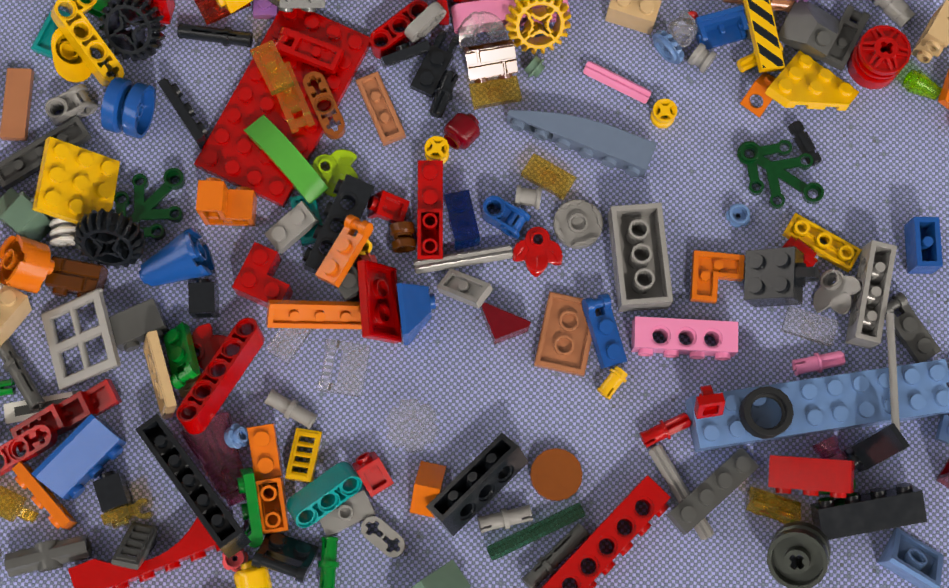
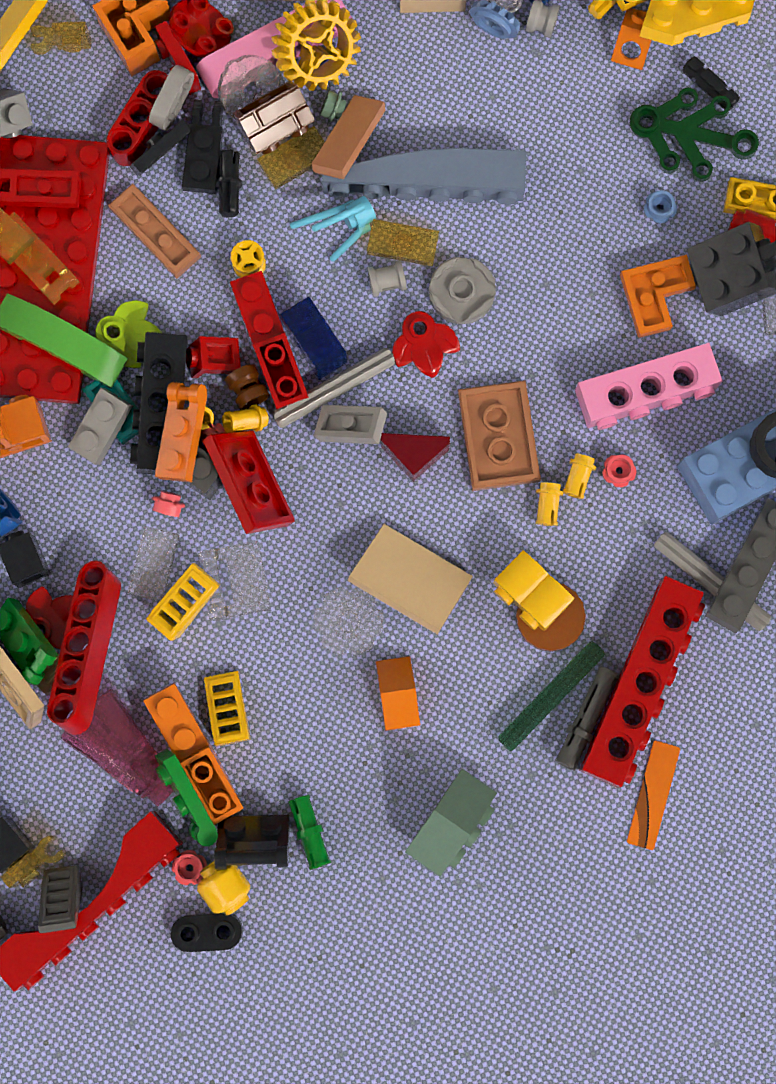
camera: 15 degrees left, 5 degrees up
black brick [135,413,251,559] -> none
medium blue plate [224,423,248,449] -> none
red brick [232,242,293,308] -> none
light grey pin [264,389,318,430] -> none
orange plate [266,300,362,329] -> none
teal beam [286,462,362,528] -> none
dark orange beam [303,71,346,140] -> none
light grey plate [319,490,376,537] -> none
red bracket [352,451,394,497] -> none
light grey beam [361,516,405,558] -> none
blue slope [397,283,436,345] -> none
black brick [426,433,528,536] -> none
dark red head [444,113,480,150] -> none
light grey pin [477,504,533,533] -> none
blue piece [481,196,531,239] -> none
blue plate [582,293,627,369] -> none
bright pink axle [583,61,652,104] -> none
light grey brick [608,203,673,312] -> none
red axle [639,413,691,448] -> none
yellow wheel [650,99,677,129] -> none
red tile [694,385,726,419] -> none
none -> yellow slope [146,563,220,641]
none -> coral plate [152,491,185,517]
none -> yellow pin [222,404,269,433]
none -> medium azure plant [290,196,376,262]
none -> nougat tile [311,95,386,180]
none -> tan tile [348,524,473,635]
none -> yellow brick [493,550,574,631]
none -> yellow pin [535,482,564,526]
none -> coral plate [602,454,636,488]

